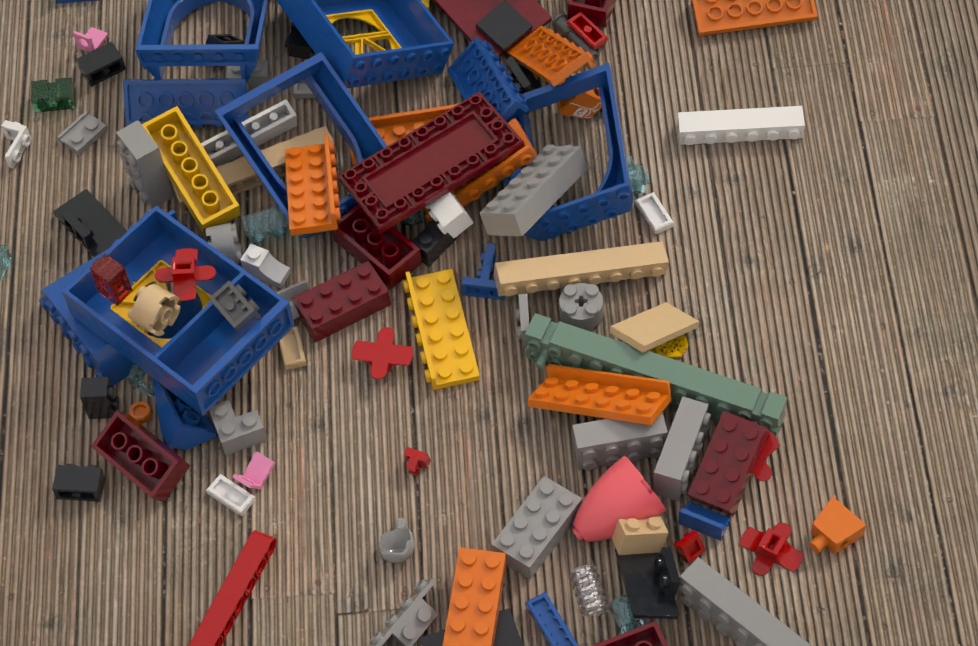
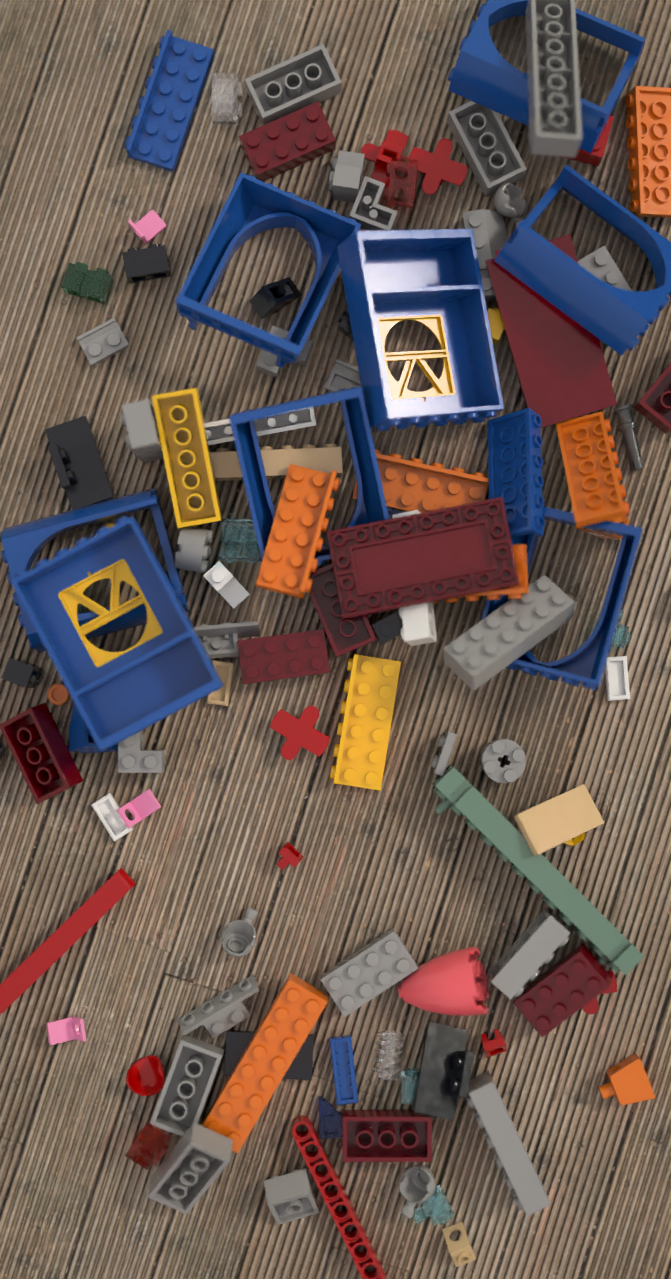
camera: 15 degrees right, 30 degrees up
white bracket [1,120,31,169] -> none
clear red brick [89,253,133,306] -> none
blue bracket [123,78,250,128] -> none
tan brick [128,284,181,336] -> none
red piece [155,248,216,301] -> none
dark grey bracket [209,281,262,331] -> none
blue bracket [462,243,506,300] -> none
black tile [476,0,533,53] -> none
tan brick [493,241,669,296] -> none
black bracket [505,57,542,94] -> none
orange bracket [527,364,671,425] -> none
red slope [566,11,608,50] -> none
light grey brick [572,412,668,470] -> none
tan brick [611,516,669,555] -> none
blue panel [678,501,730,541] -> none
red piece [739,523,804,576] -> none

